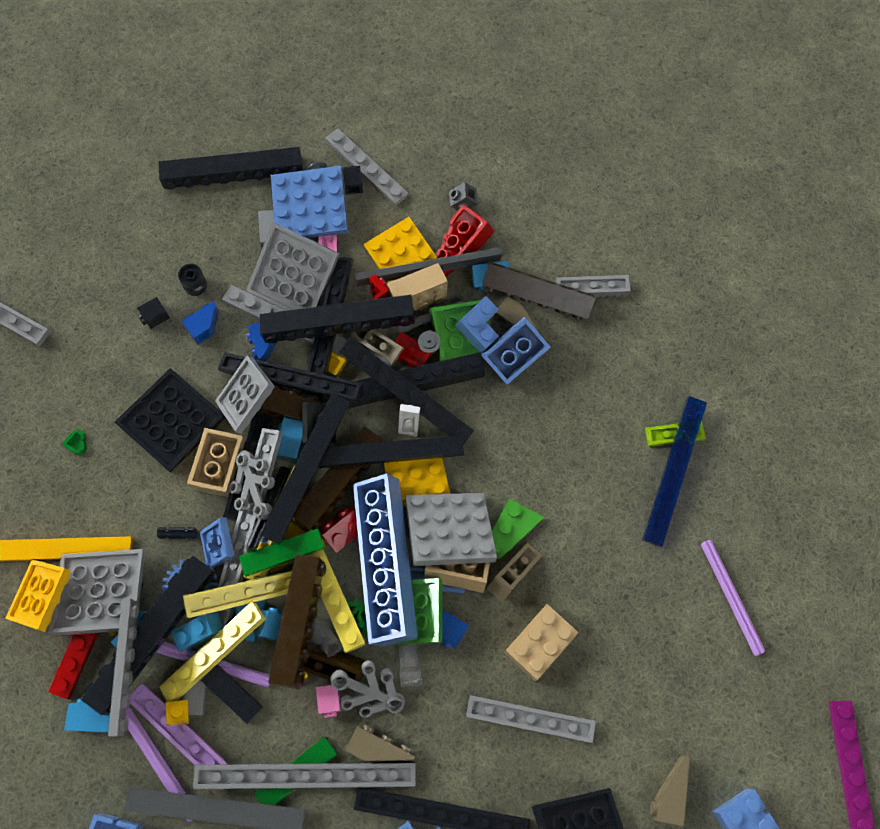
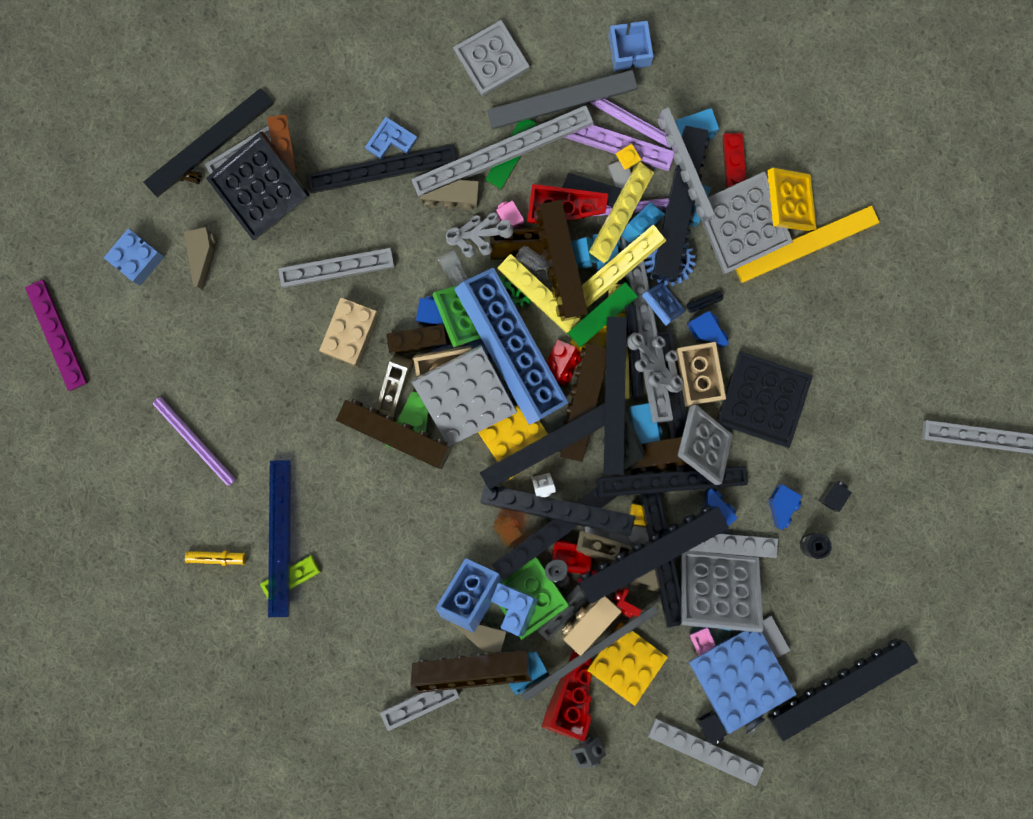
camera: 160 degrees right, 15 degrees up
green tile [62,430,87,455] -> none
none -> yellow pin [185,551,246,566]
none -> dark brown brick [336,399,452,469]
none -> dark brown brick [386,325,447,356]
none -> clear orange brick [492,515,522,546]
none -> red wedge [527,184,608,224]
none -> blue slope [687,311,729,348]

